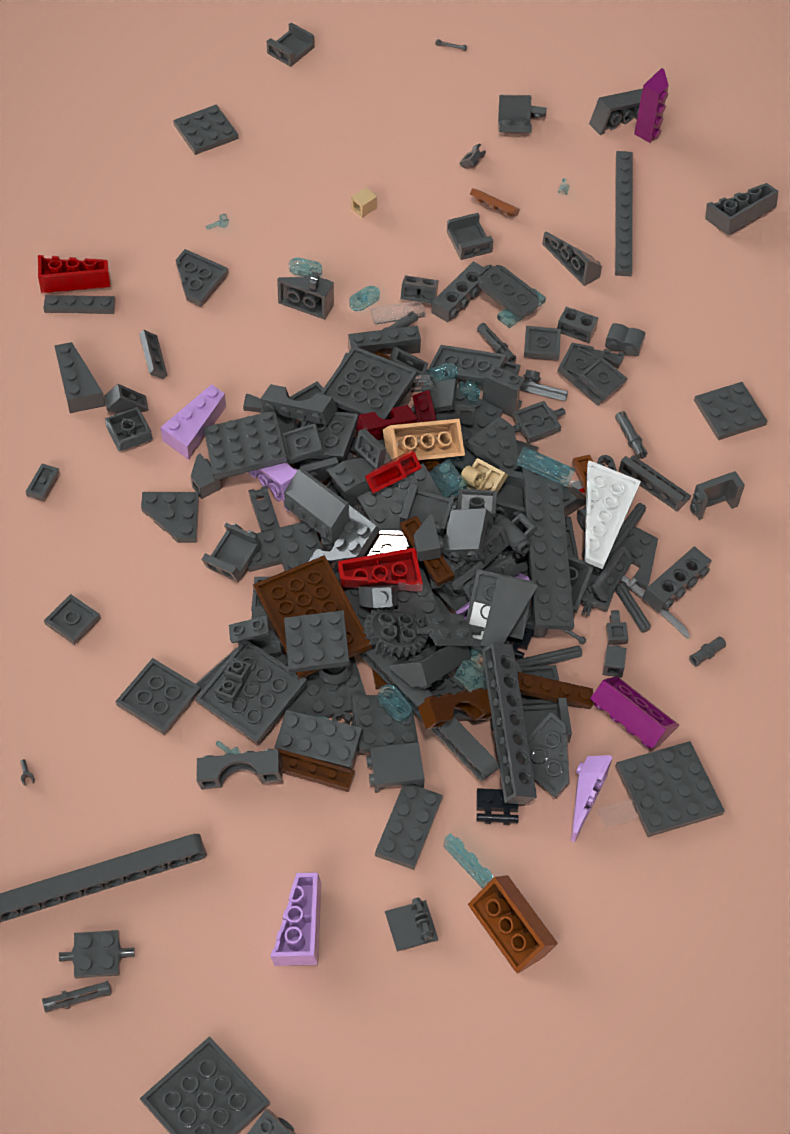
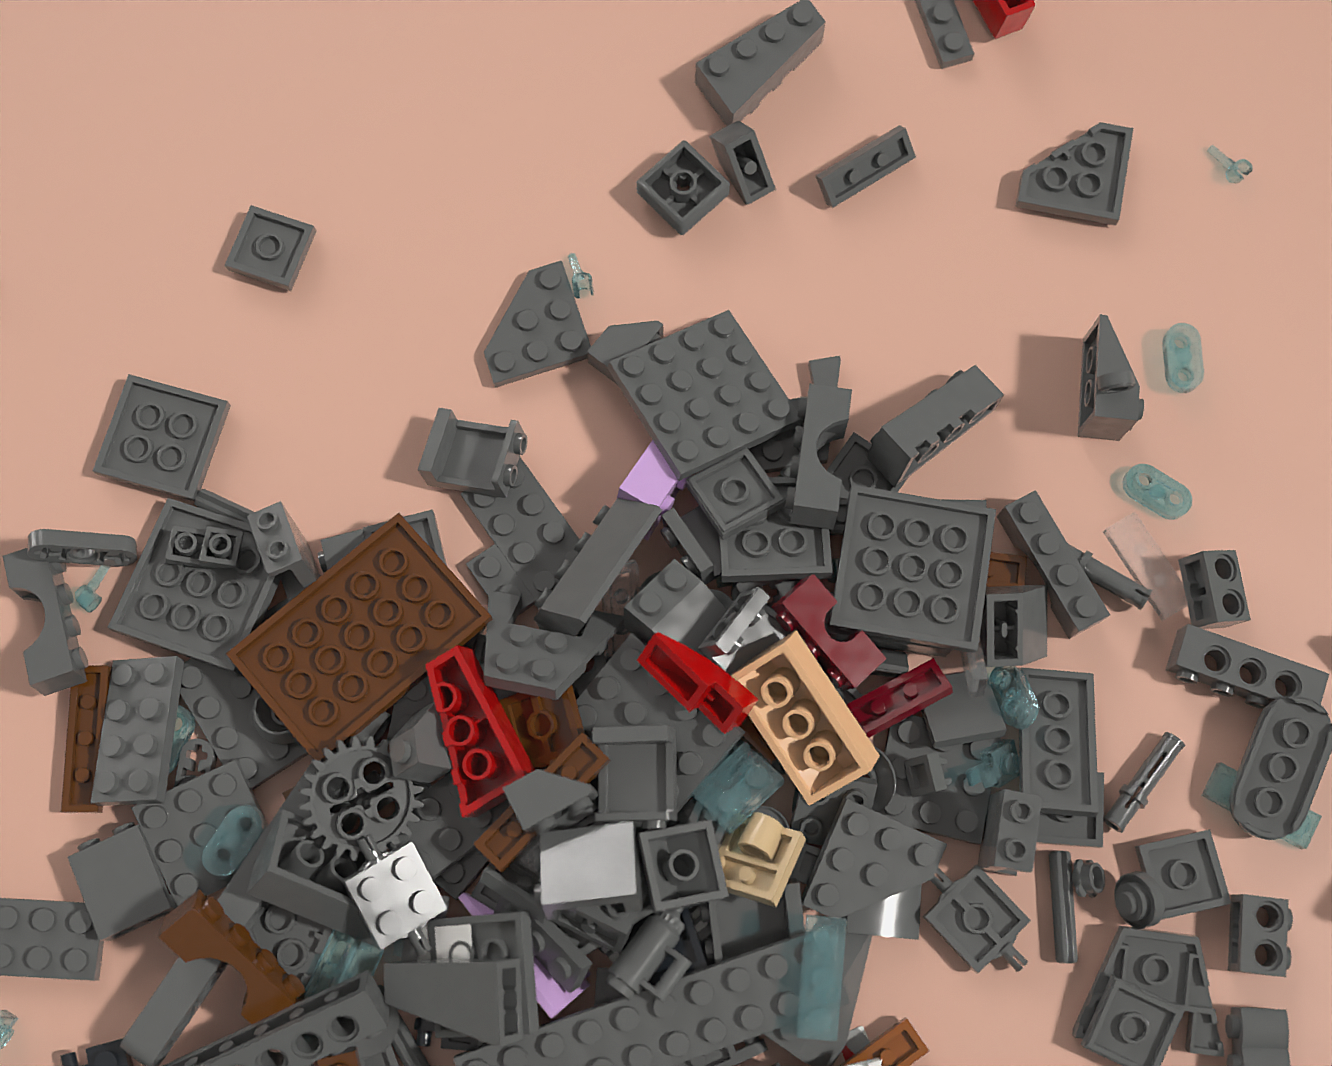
camera: 75 degrees right, 20 degrees up
dark grey plate [26,463,60,501] -> none
lavender wedge [161,384,226,460] -> none
dark grey plate [248,486,280,532] -> none
dark grey plate [284,610,350,673] -> none
none -> dark grey beam [28,529,137,566]
none -> clear light blue hand [568,253,594,299]
none -> dark grey wedge [866,365,1004,488]
none -> dark grey plate [1114,871,1165,929]

